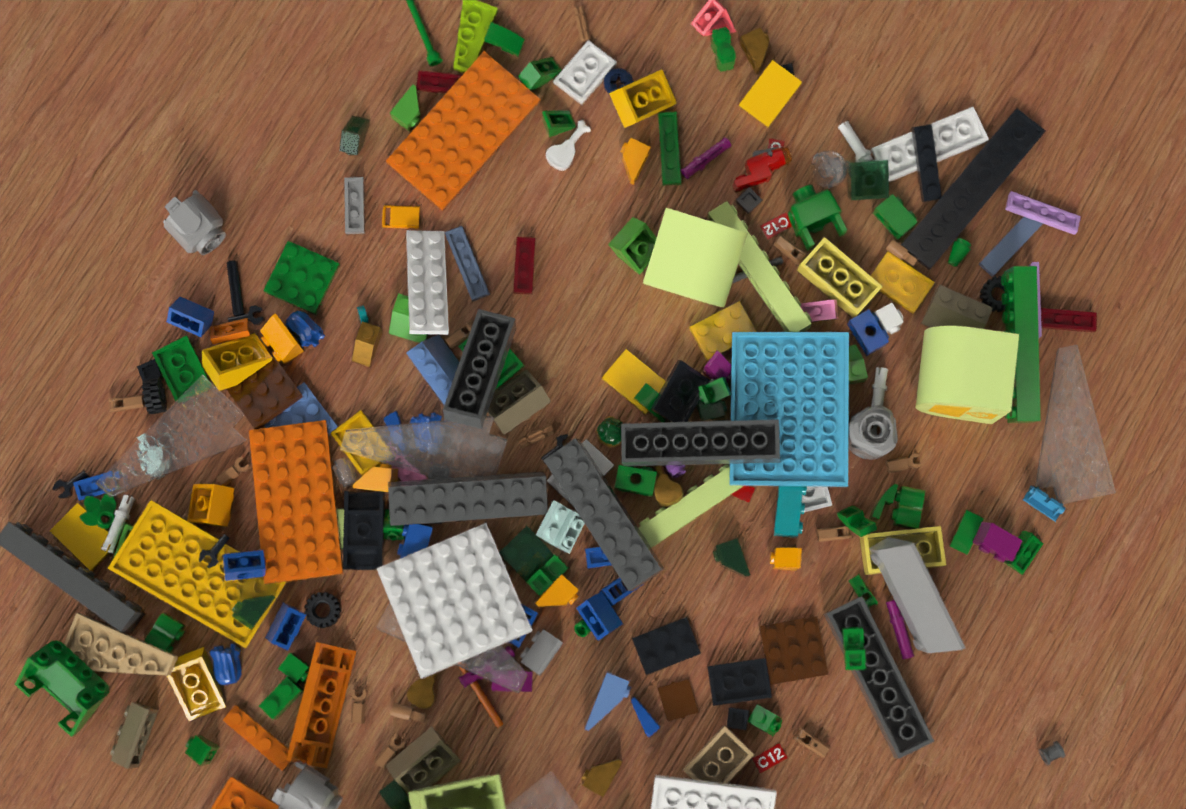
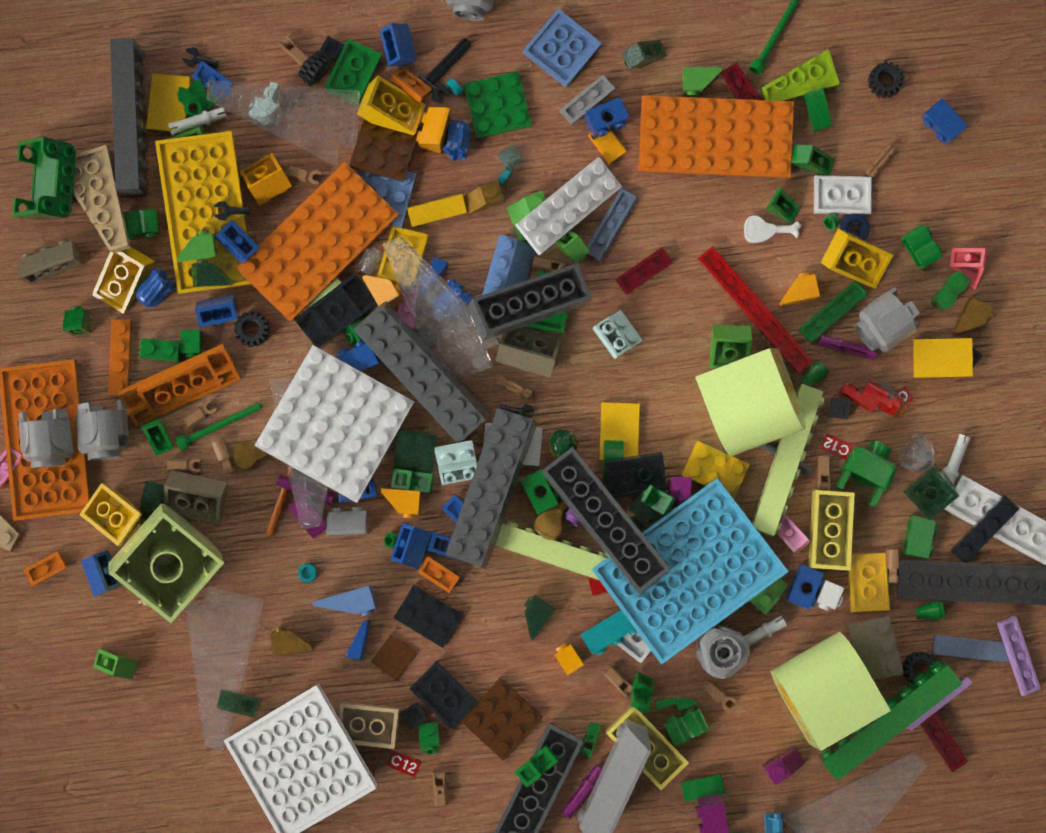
camera: 55 degrees right, 5 degrees up
none -> green slope [141,419,174,455]
none -> green piece [175,403,262,452]
none -> bright green slope [176,230,218,262]
none -> teal tile [298,563,318,583]
none -> yellow tile [407,193,467,227]
none -> orange plate [418,556,460,593]
none -> teal tile [446,78,464,96]
none -> clear light blue slope [498,144,523,168]
none -> medium blue plate [522,8,602,88]
none -> bright green slope [554,230,590,264]
none -> blue brick [584,97,629,137]
none -> light aqua brick [592,310,643,360]
none -> red plate [697,246,813,374]
none -> magenta slope [762,746,805,785]
none -> green cone [801,361,829,387]
none -> green hinge [823,214,840,231]
none -> light grey piece [854,287,920,352]
none -> green brick [900,224,943,270]

